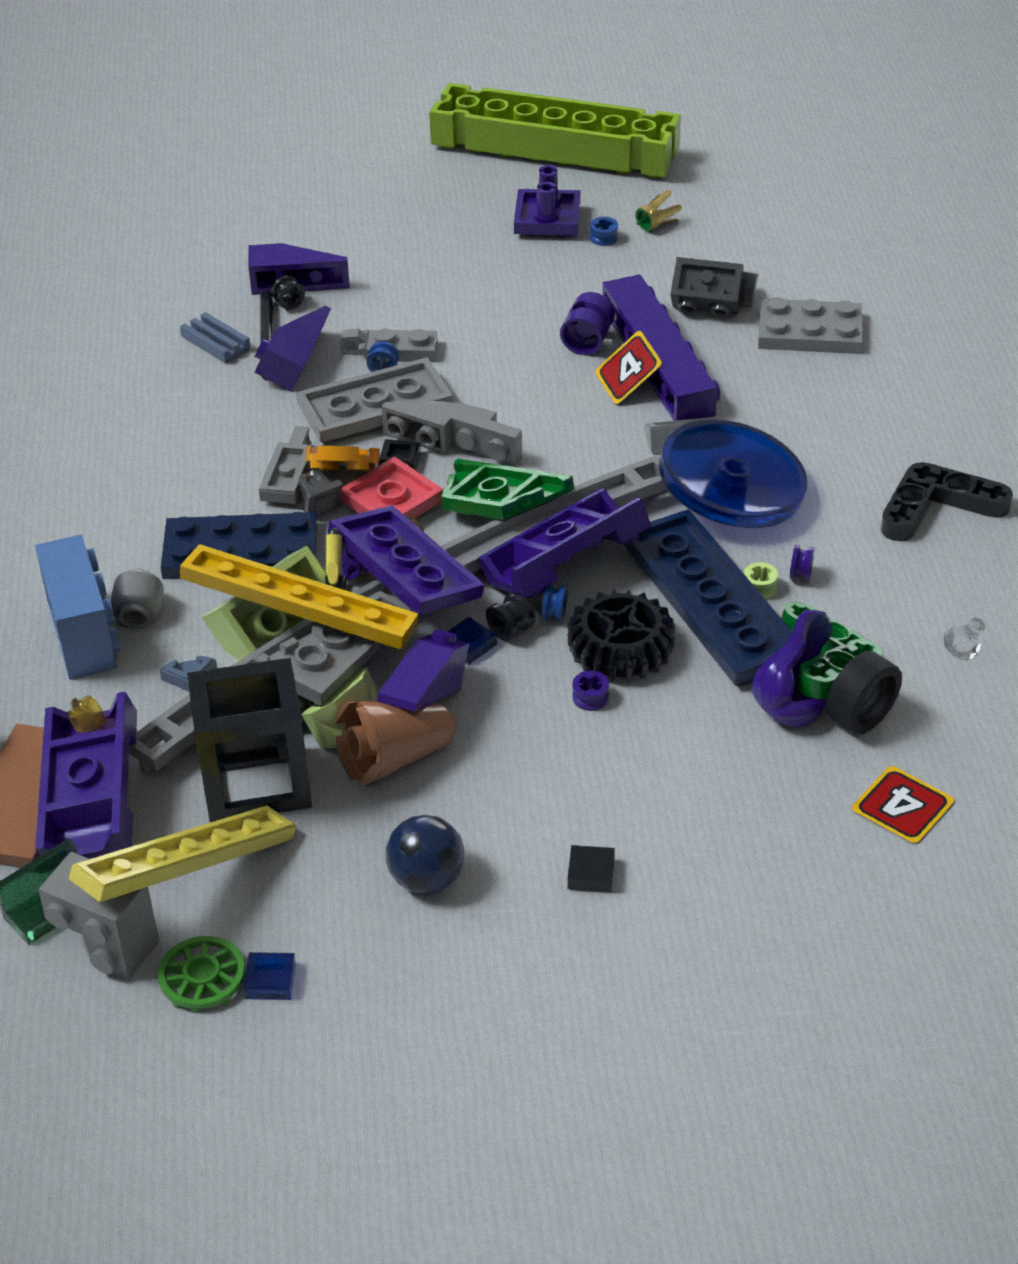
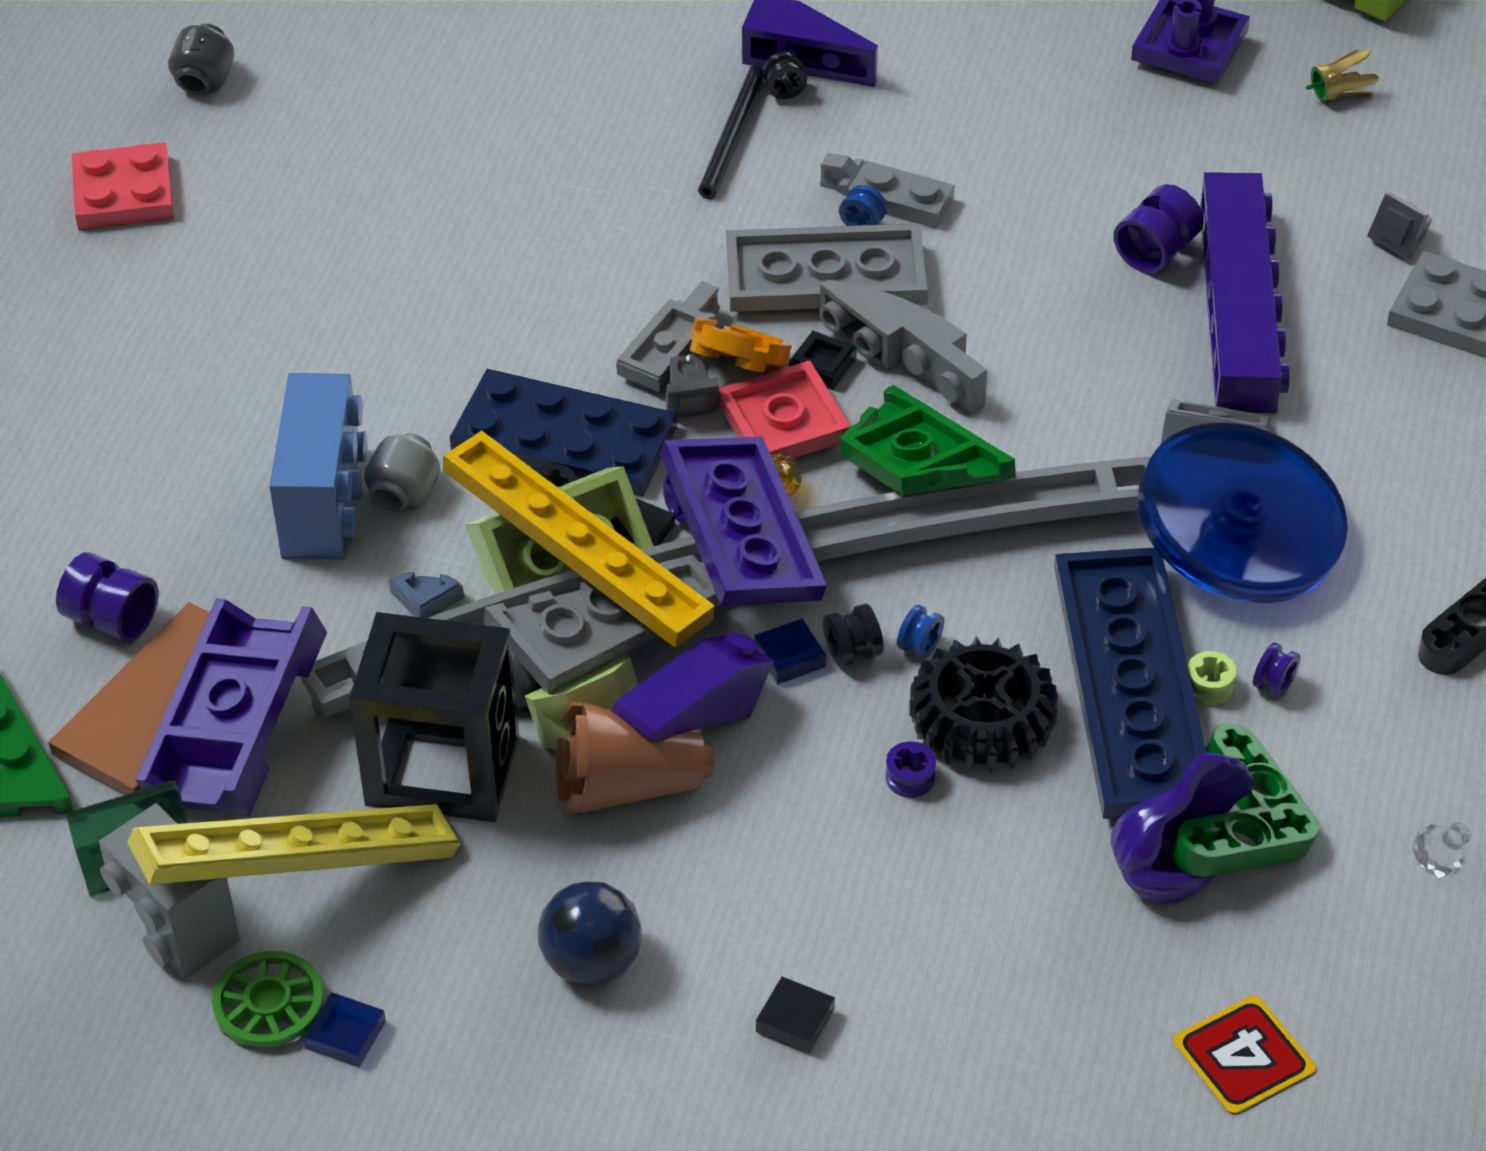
camera: 20 degrees right, 5 degrees up
clear yellow plate [68,695,106,733] -> none
sand blue tile [180,312,251,363] -> none
dark purple slope [254,305,332,392] -> none
light yellow piece [325,528,343,589] -> none
dark purple piece [478,488,651,598] -> none
blue bush [590,217,618,246] -> none
sticker [595,331,662,404] -> none
dark grey bracket [670,257,744,317] -> none
black tyre [826,651,902,734] -> none

